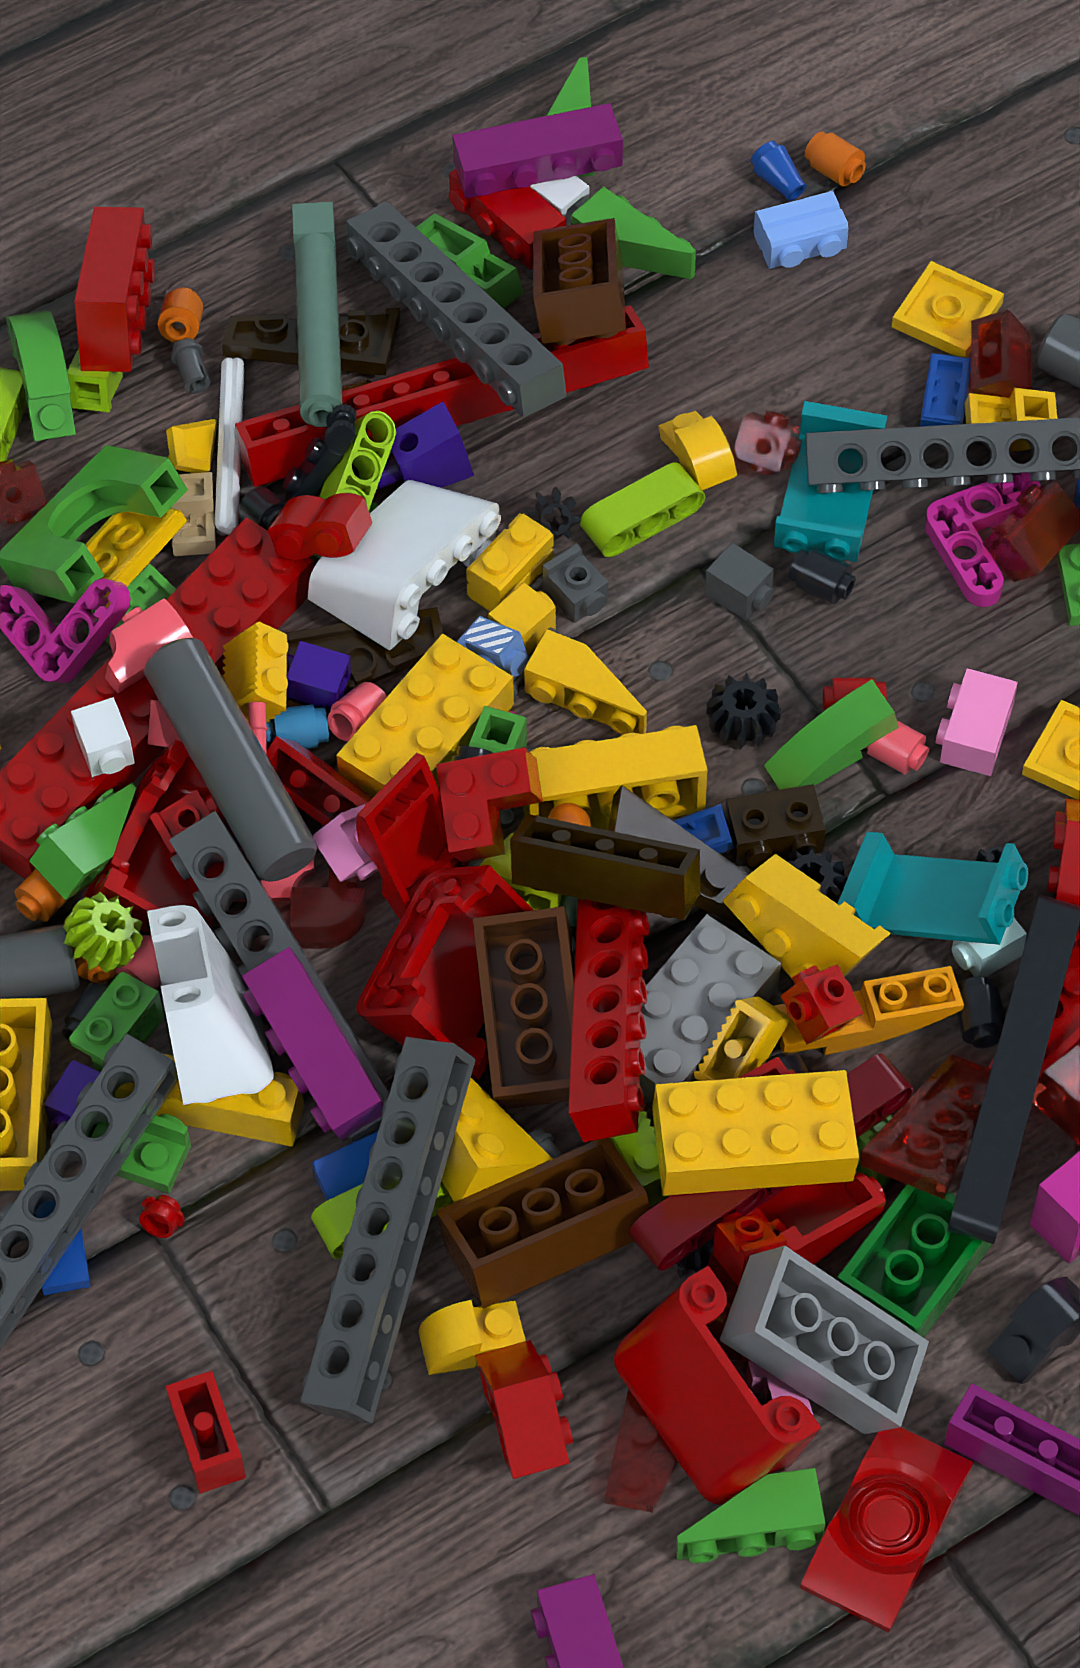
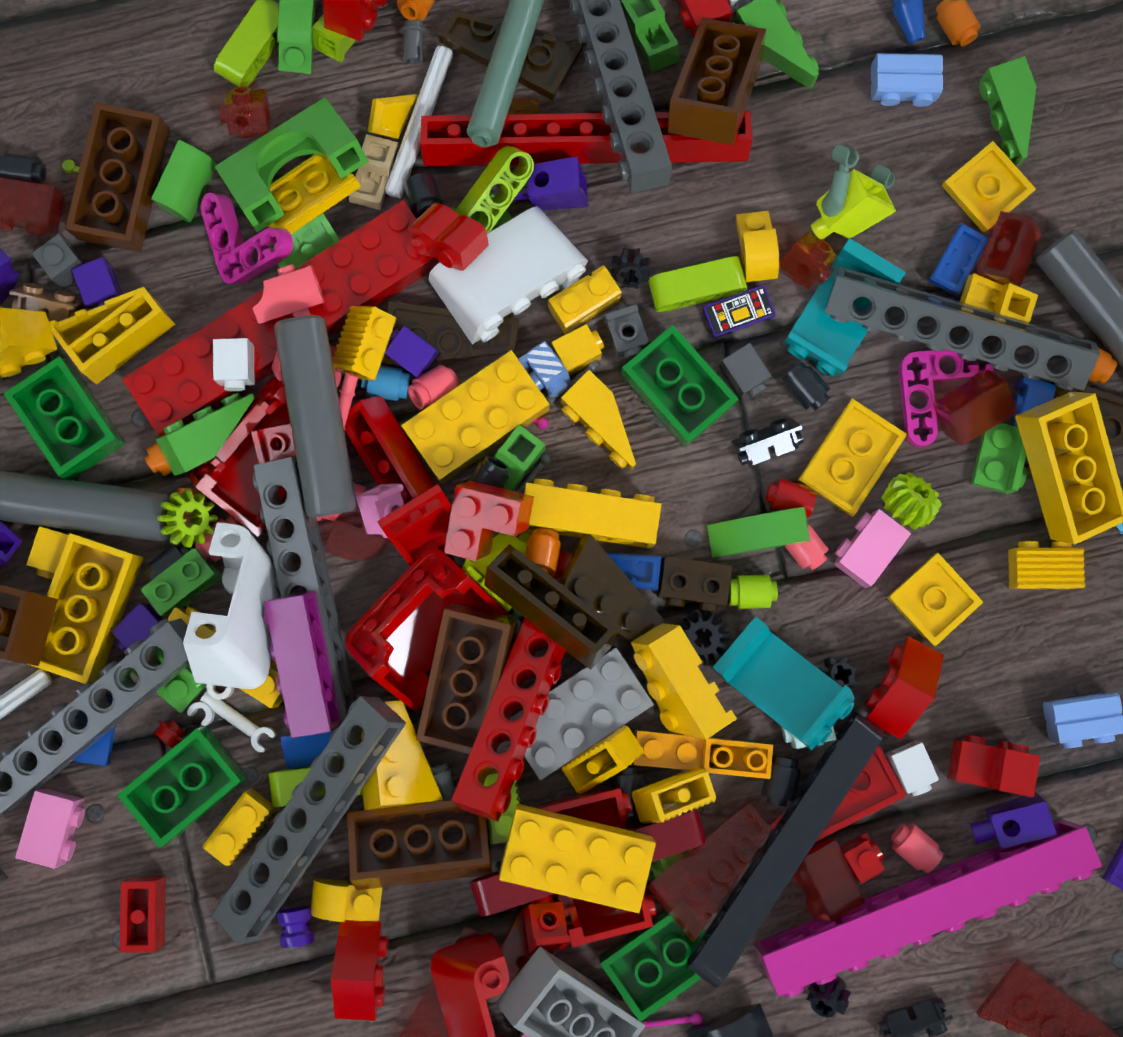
camera: 15 degrees right, 25 degrees up
black hinge [283,403,357,503] -> none
black gear [706,672,781,750] -> none
red brick [781,964,864,1045] -> none
none -> bright pink brick [15,788,85,869]
none -> green brick [117,726,248,848]
none -> white bar [187,684,277,753]
none -> yellow brick [202,788,276,866]
none -> dark purple wheel [276,906,315,948]
none -> green brick [621,324,739,448]
none -> yellow brick [632,768,716,824]
none -> dark pink hinge [642,1011,703,1030]
none -> tile [702,285,776,339]
none -> lime brick [728,575,778,609]
none -> hinge [731,418,804,467]
none -> yellow tile [797,398,907,517]
none -> neon yellow torso [811,144,896,240]
none -> lime gear [881,472,942,530]
none -> bright green slope [979,56,1036,167]

